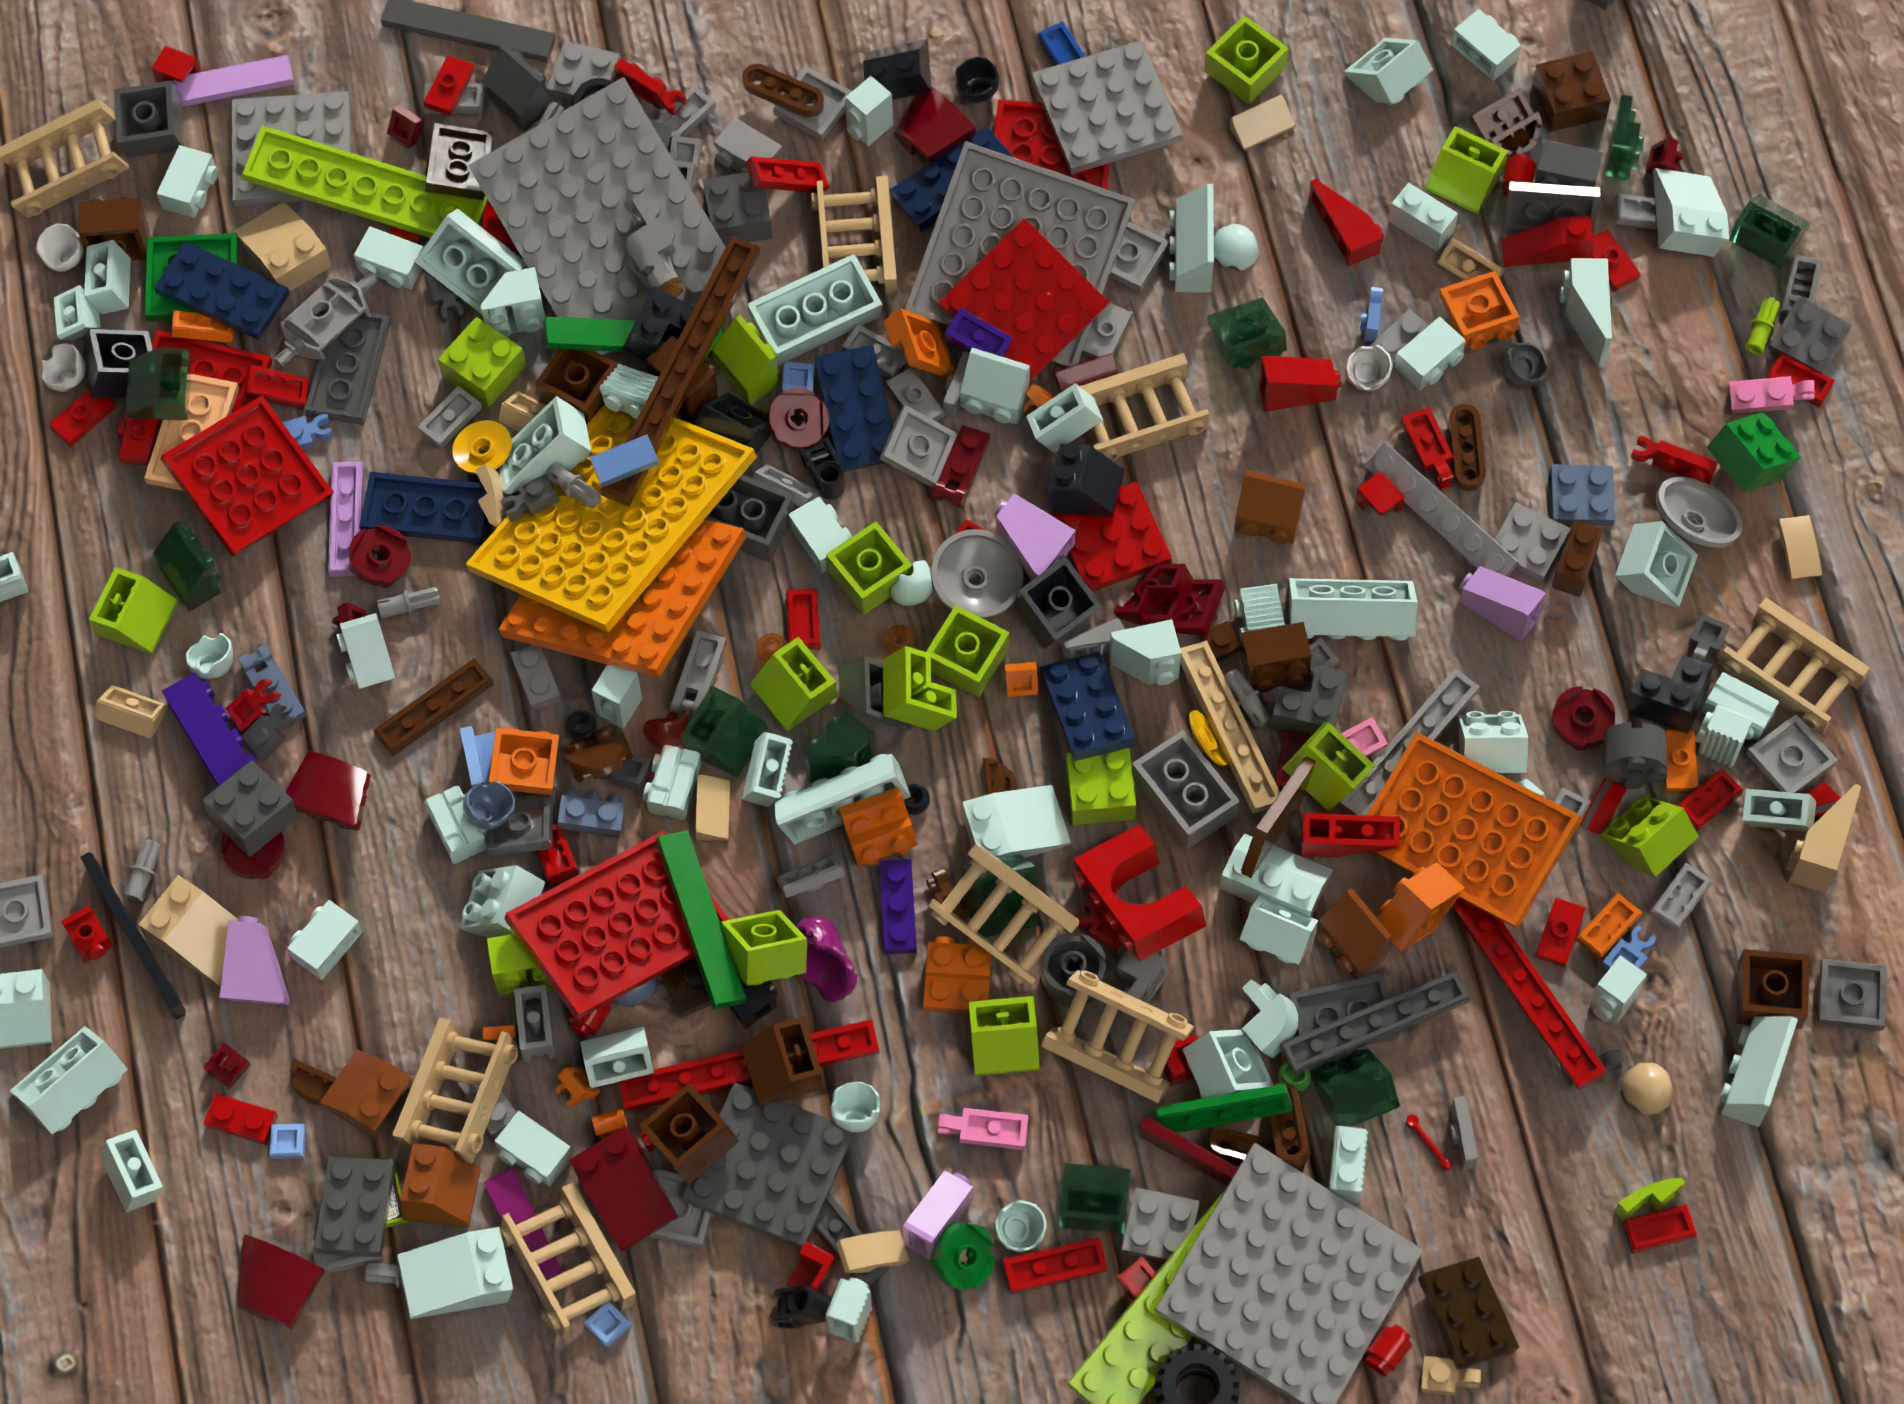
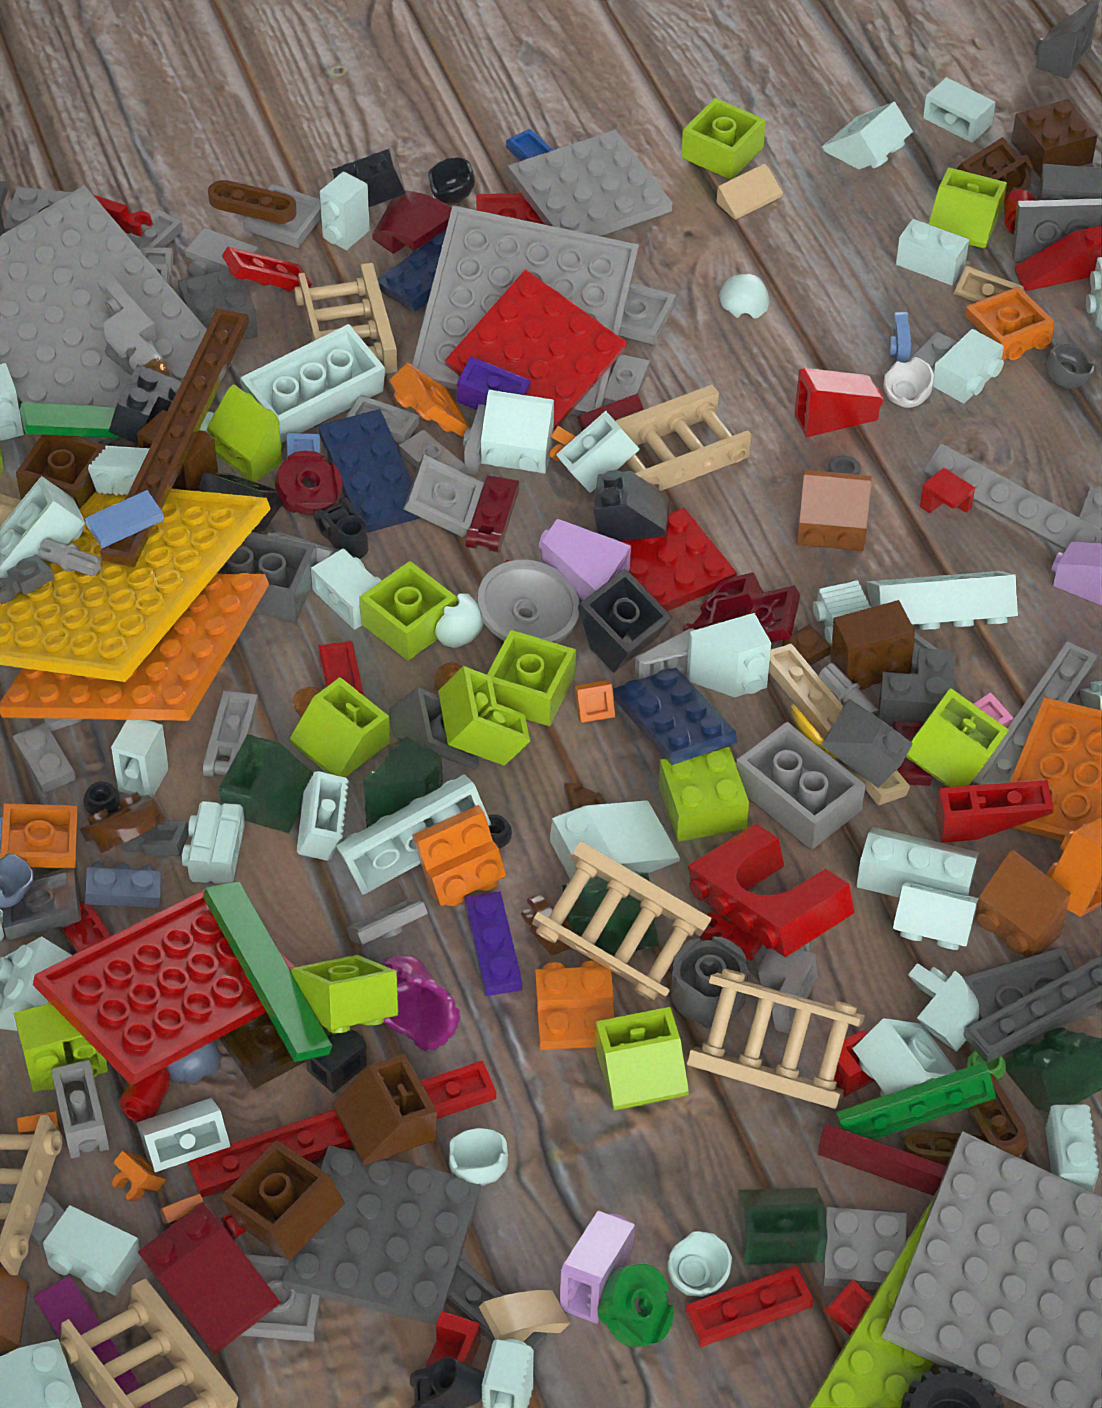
camera: 10 degrees left, 15 degrees down
clear red hair [643,710,691,748] -> none
tan slope [696,775,730,841] -> none
bright pink plate [938,1108,1029,1150] -> none
light aqua slope [1169,184,1214,292] -> none
clear green plate [1207,297,1287,369] -> none
tile [1241,756,1316,878] -> none
red slope [1309,179,1384,266] -> none
red plate [1401,407,1454,490] -> none
reddish brown plate [1448,404,1486,491] -> none
none -> dark grey slope [821,699,913,788]
none -> dark grey tile [827,455,861,475]

